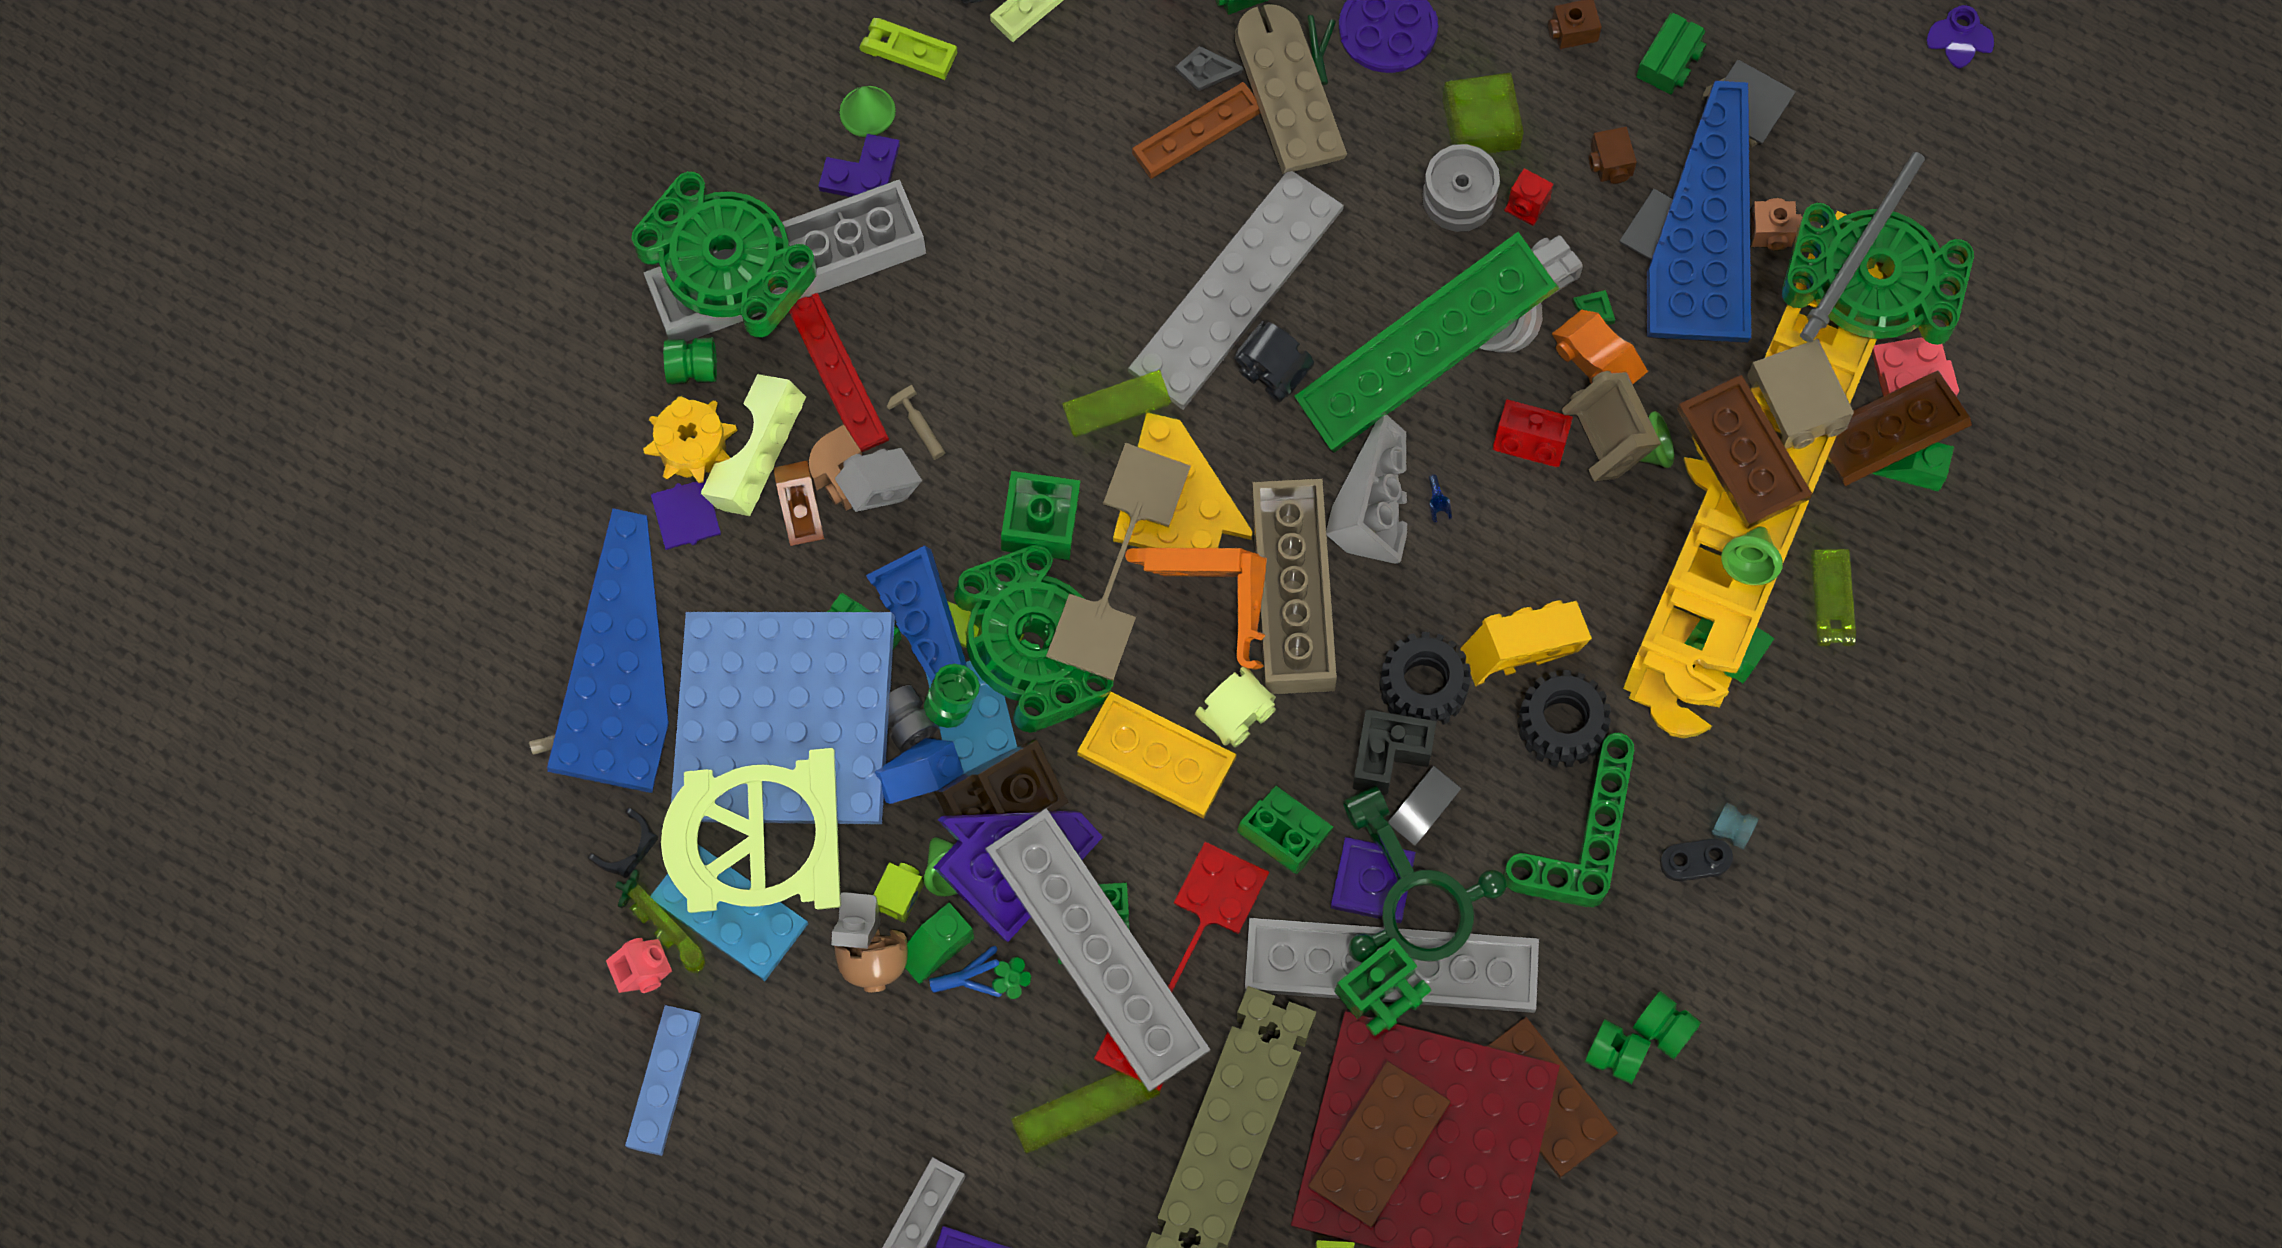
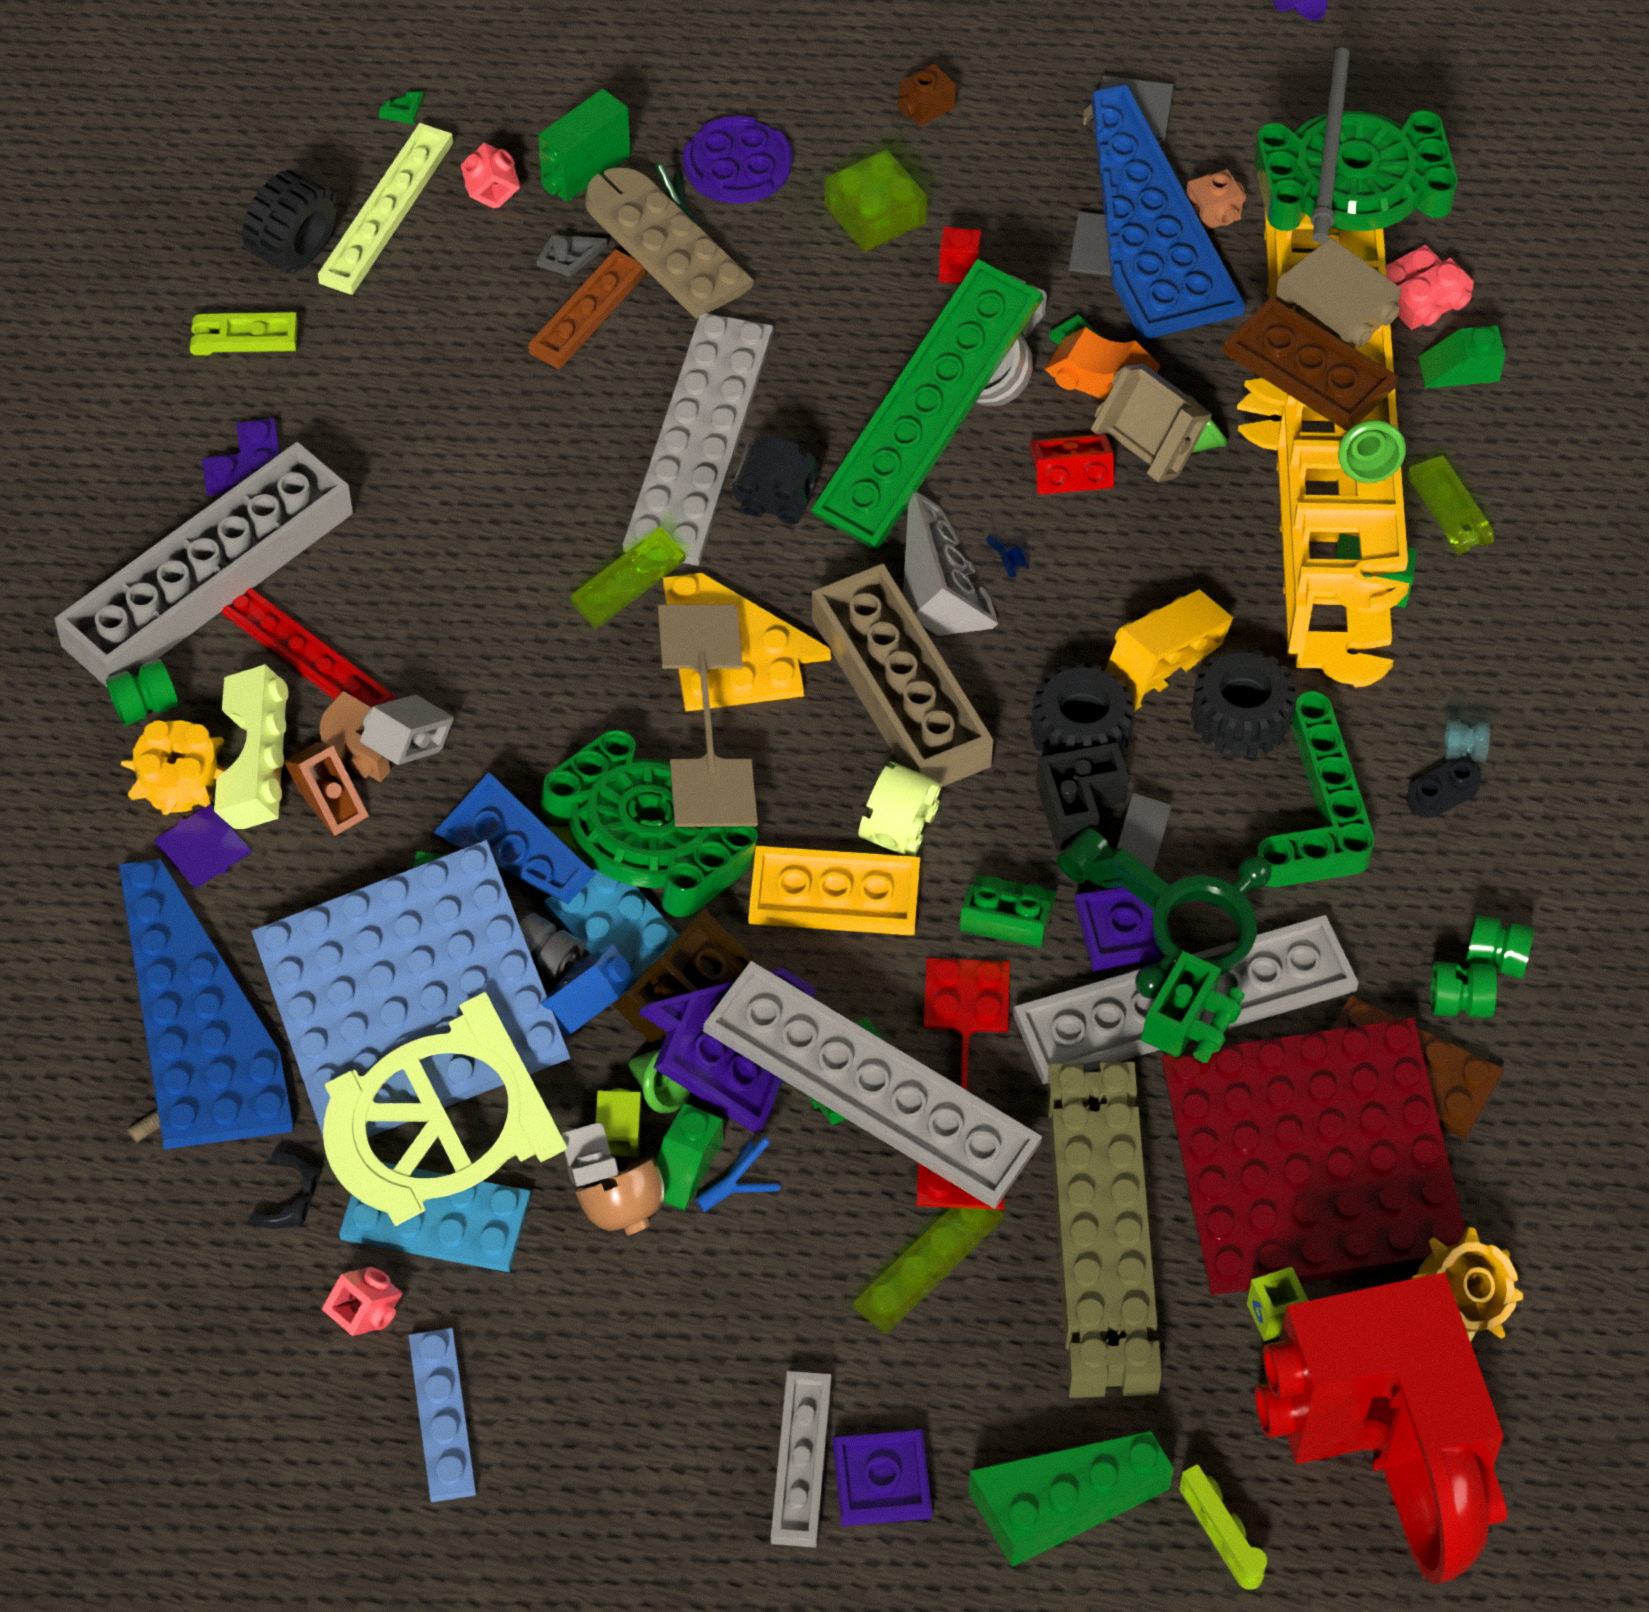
camera: 25 degrees left, 15 degrees down
dark green plant [615,869,639,908] -> none
clear neon green plate [628,884,705,973] -> none
green piece [632,171,817,338] -> none
bright green hat [839,86,896,137] -> none
dark tan piece [887,385,945,460] -> none
green wheel [924,664,980,728] -> none
green plant [992,957,1031,999] -> none
green brick [1001,471,1080,560] -> none
orange hinge [1125,548,1267,670] -> none
reddish brown plate [1308,1061,1451,1229] -> none
light grey wheel [1422,144,1500,232] -> none
reddish brown brick [1589,127,1637,184] -> none
green brick [1636,13,1707,95] -> none
reddish brown plate [1827,370,1972,486] -> none

